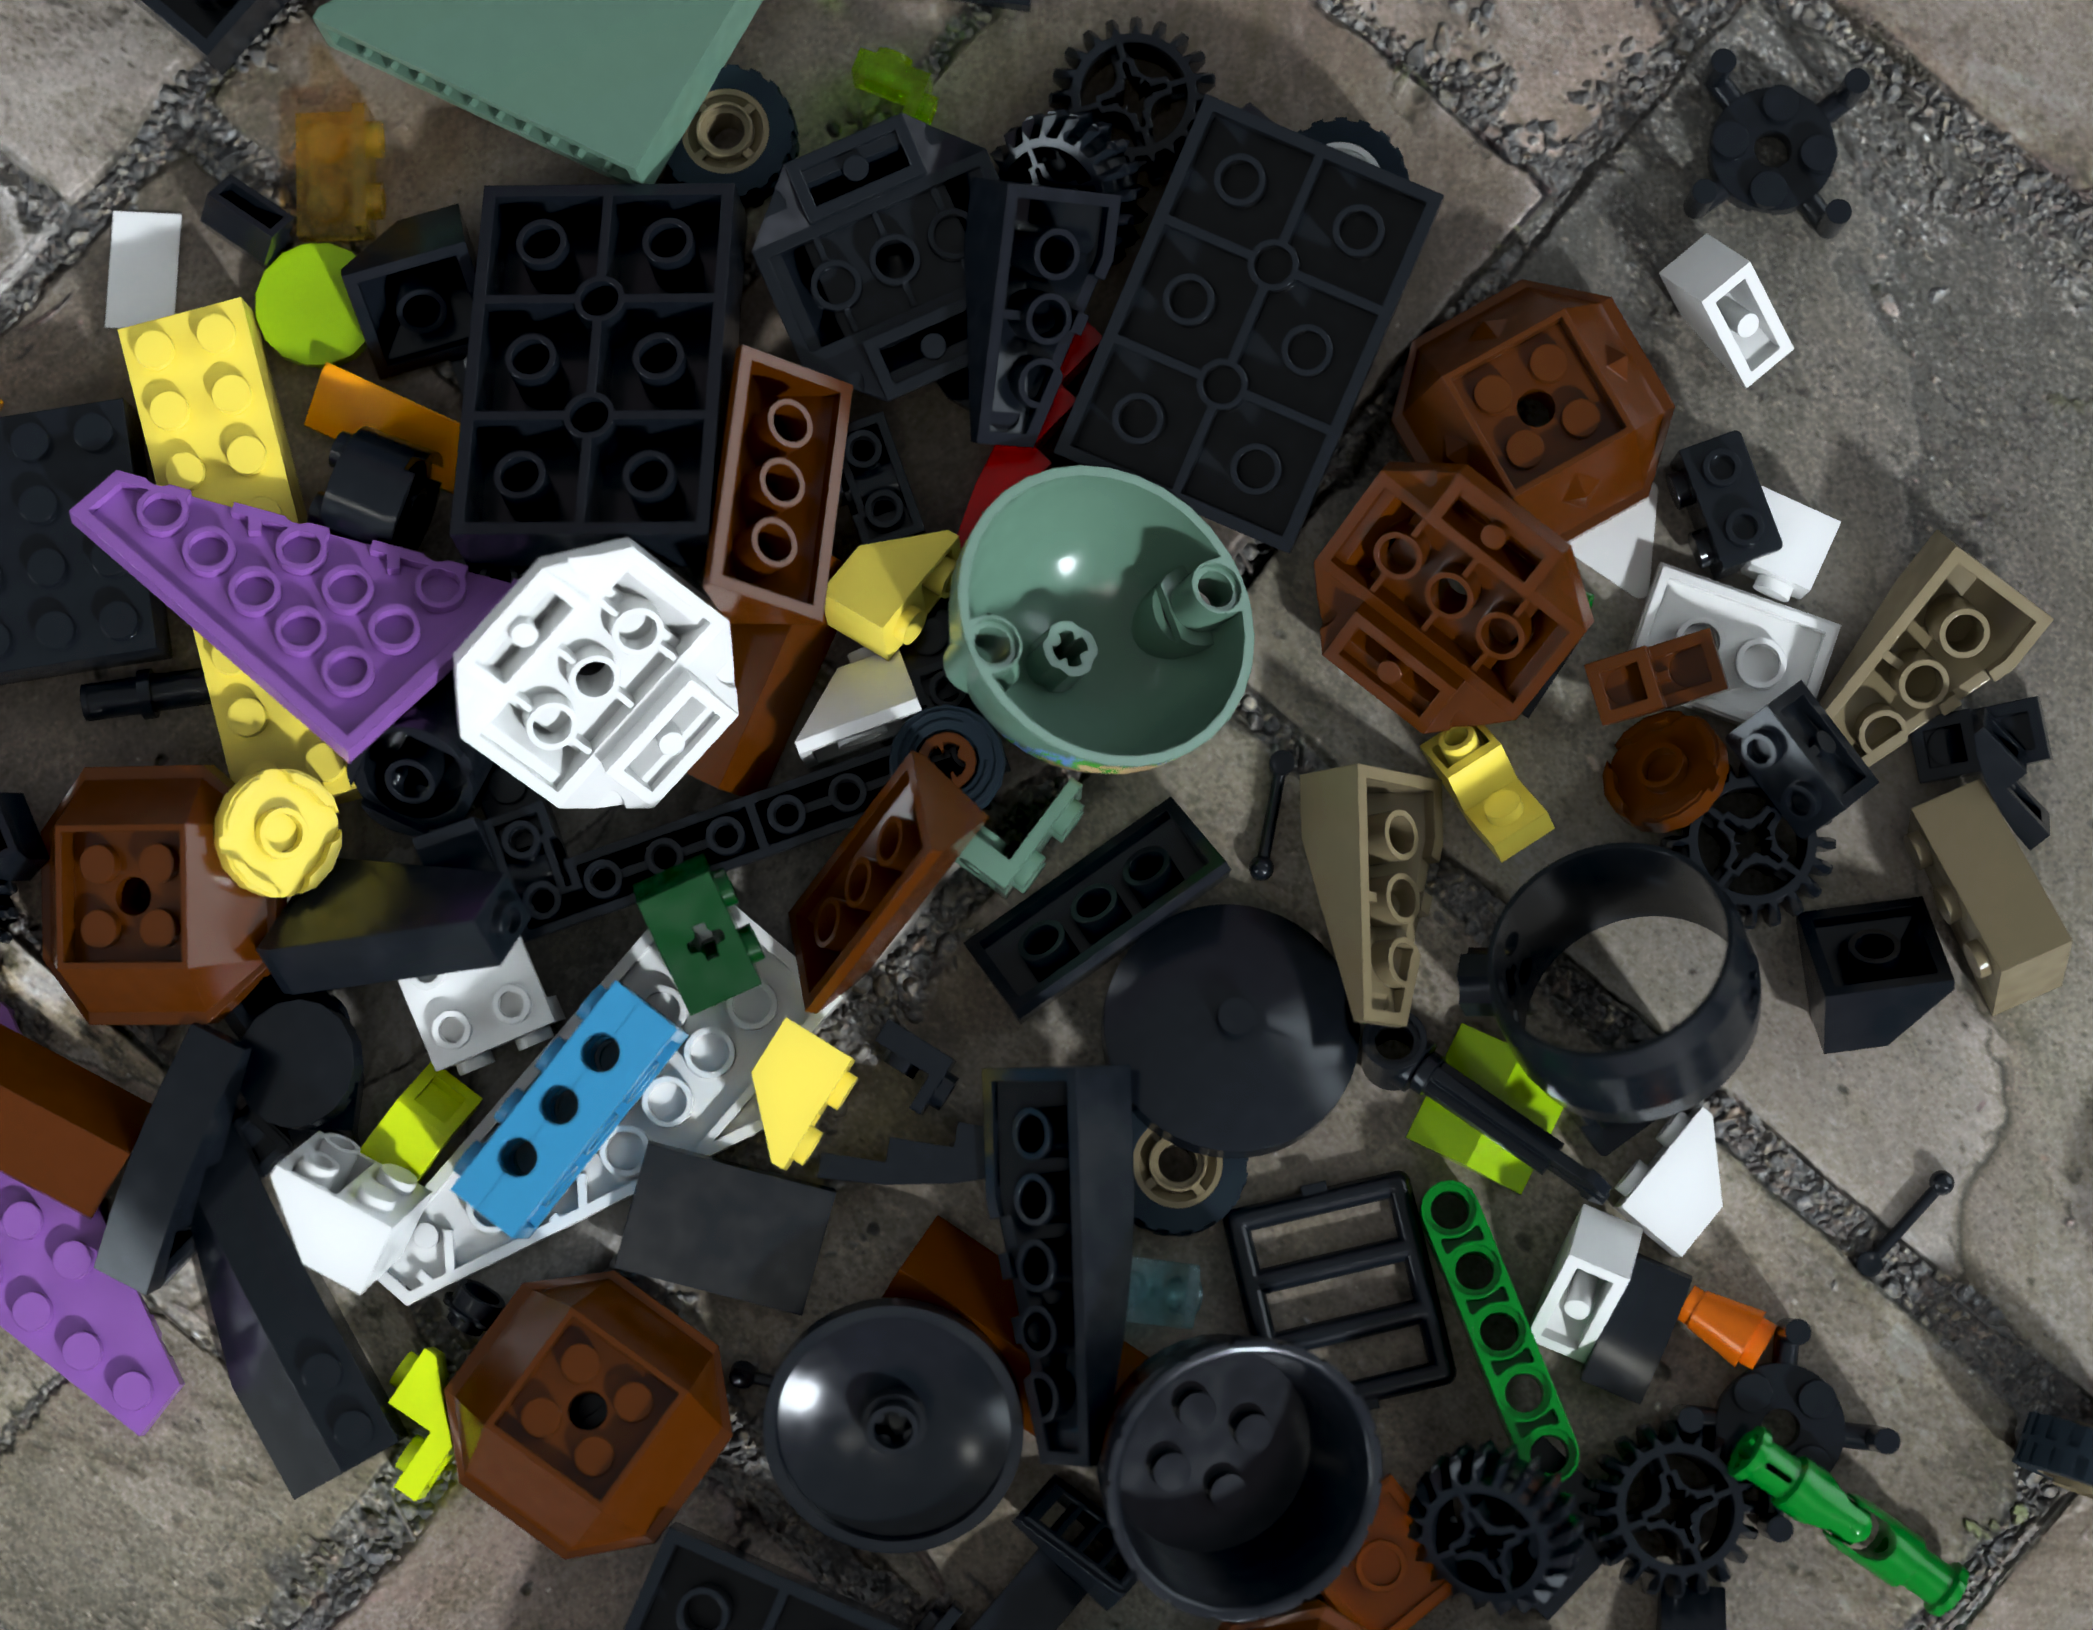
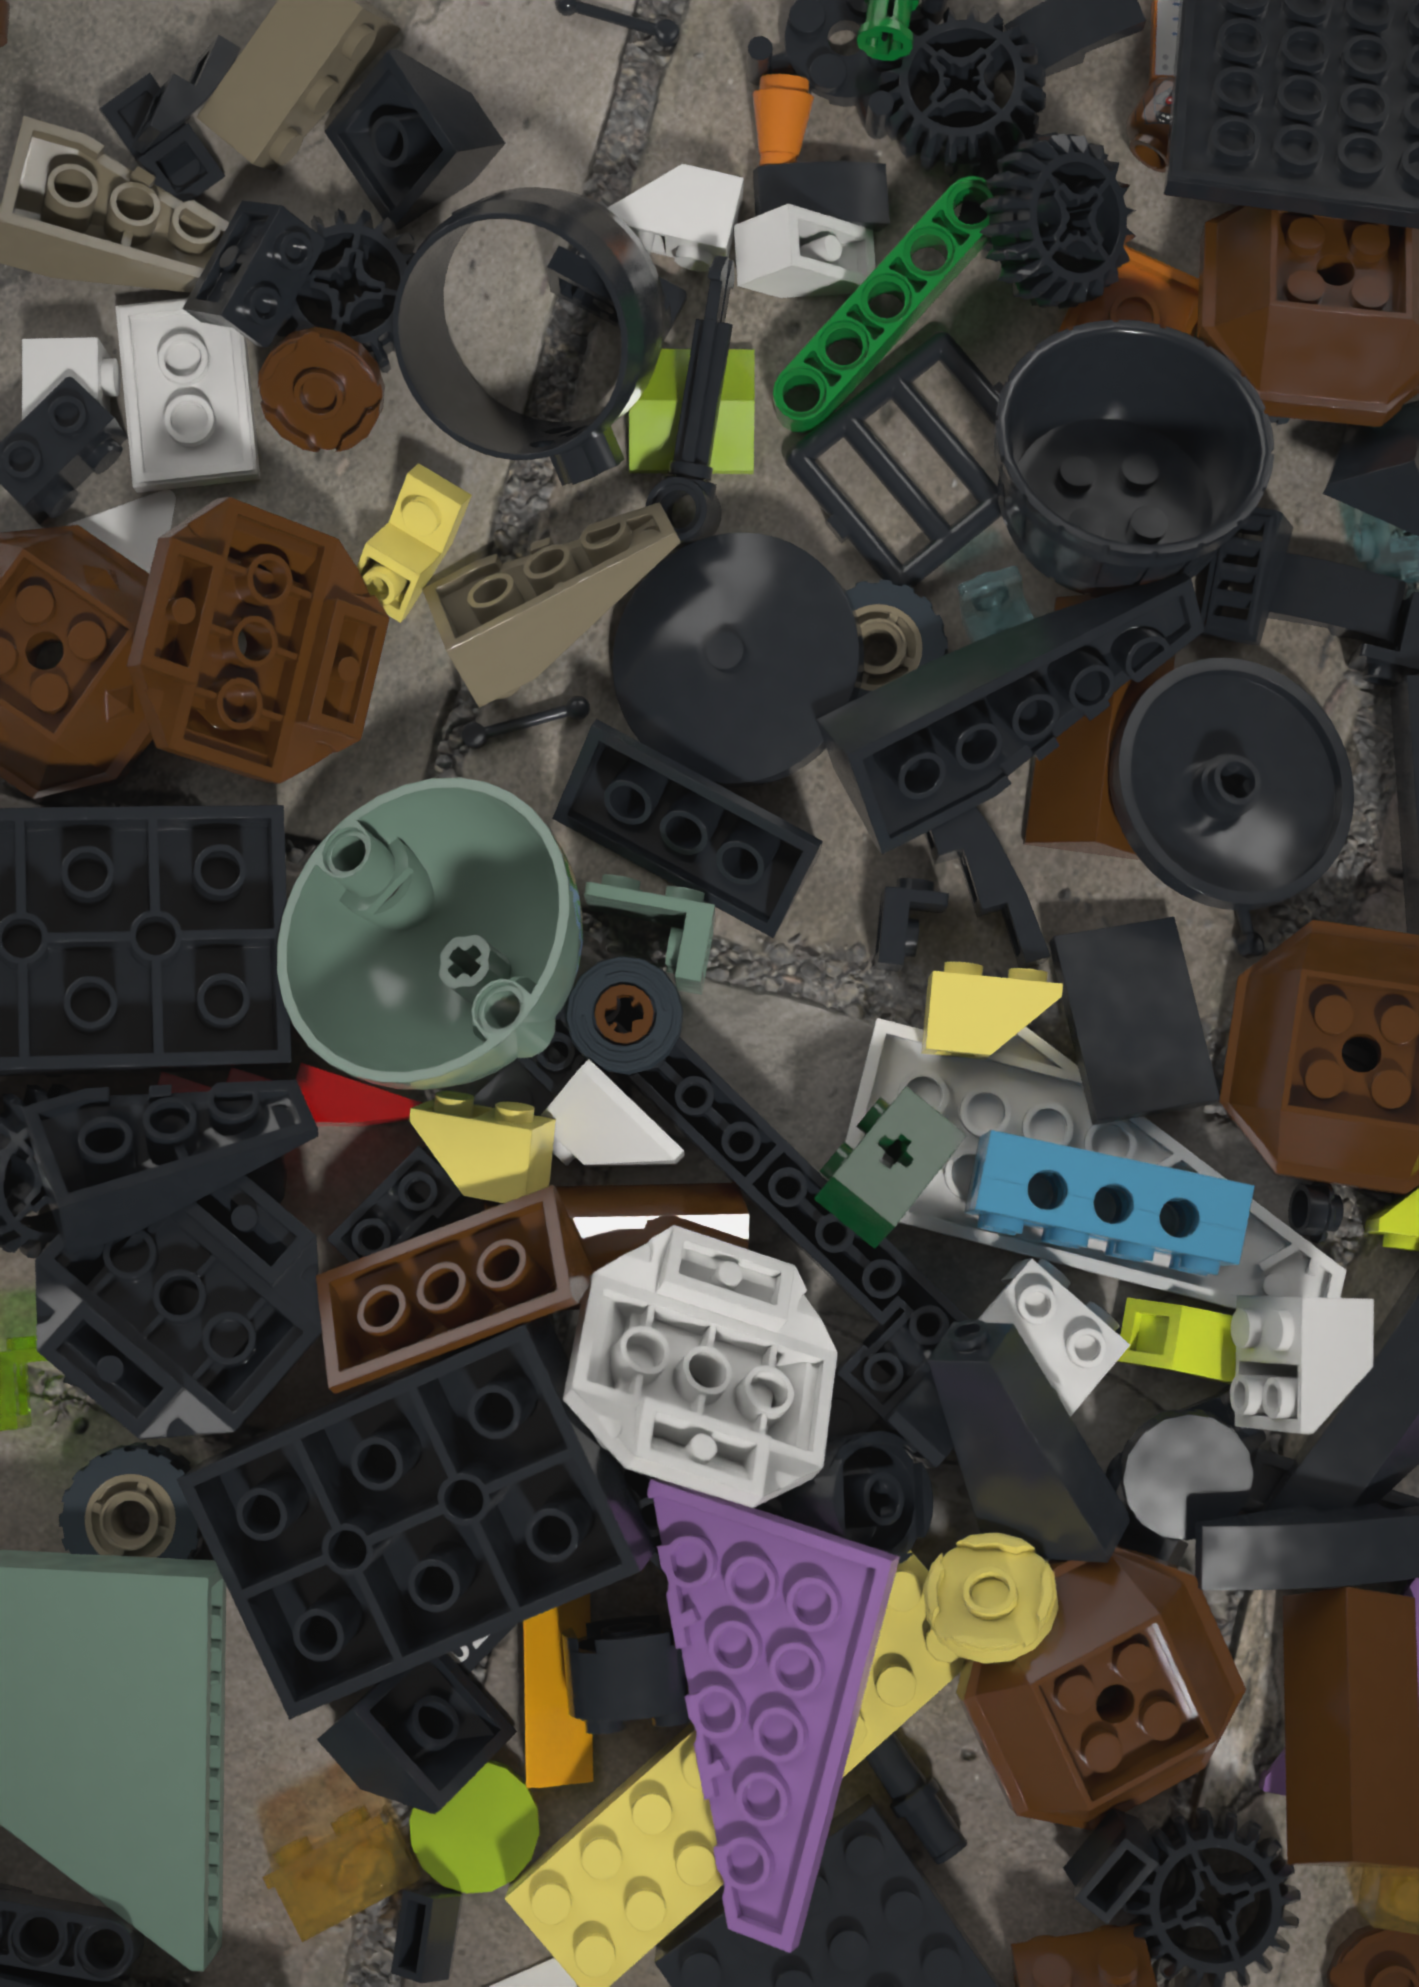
camera: 120 degrees left, 0 degrees up
reddish brown slope [788,750,989,1014] -> none
reddish brown slope [1584,628,1730,726] -> none

